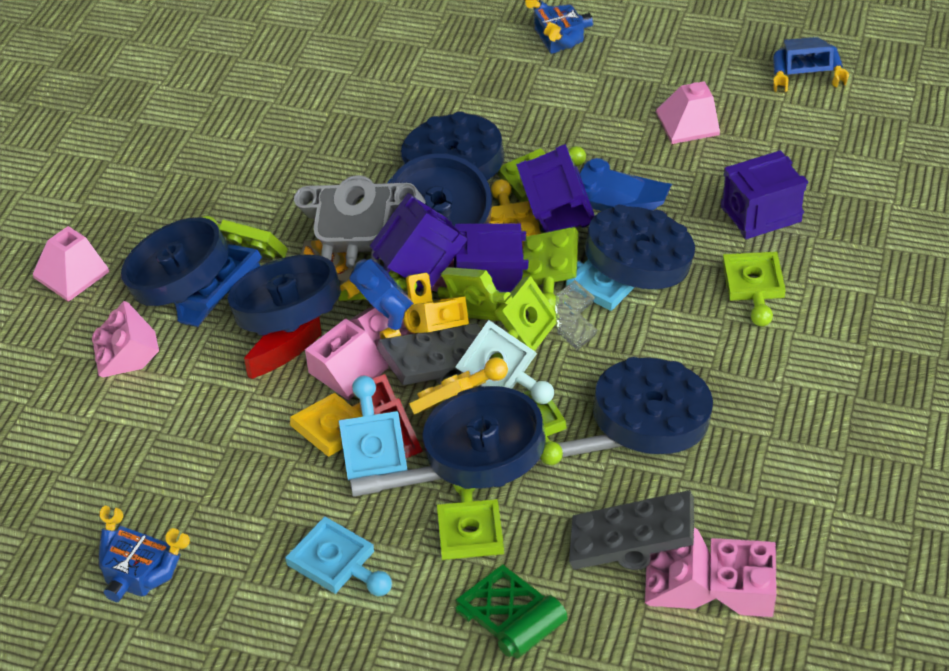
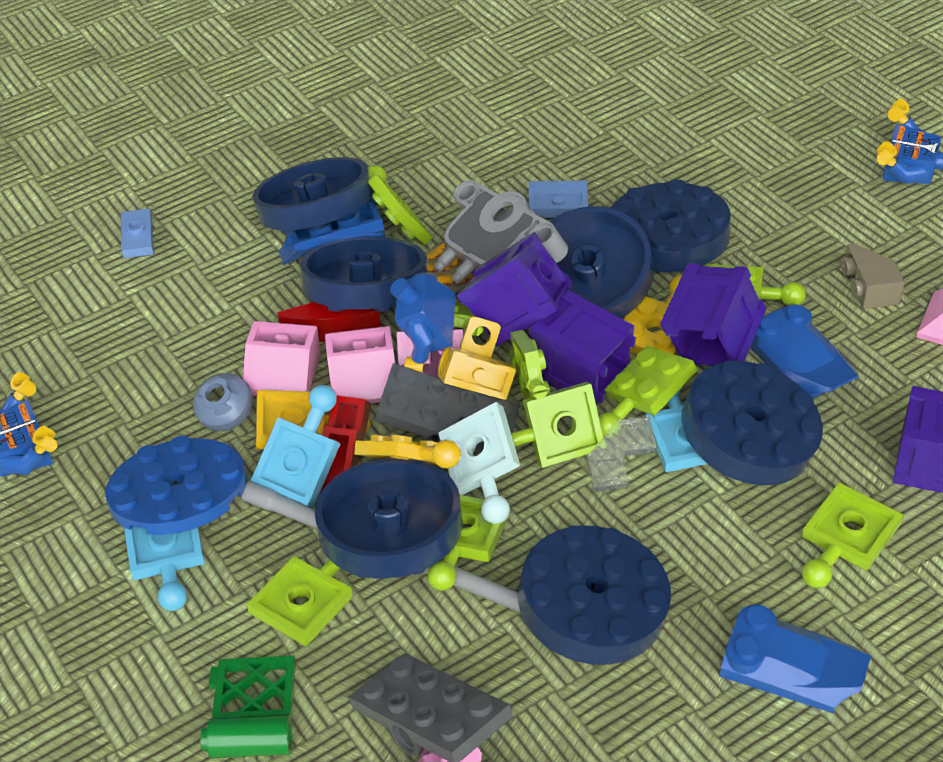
camera: 40 degrees right, 0 degrees up
bright pink slope [33,226,109,302] -> none
bright pink slope [92,301,159,377] -> none
none -> blue plate [105,436,247,535]
none -> medium blue plate [121,208,154,258]
none -> sand blue piece [193,373,253,431]
none -> bright pink slope [243,321,321,396]
none -> medium blue plate [529,180,588,219]
none -> blue slope [720,604,872,713]
none -> dark tan slope [841,244,904,309]

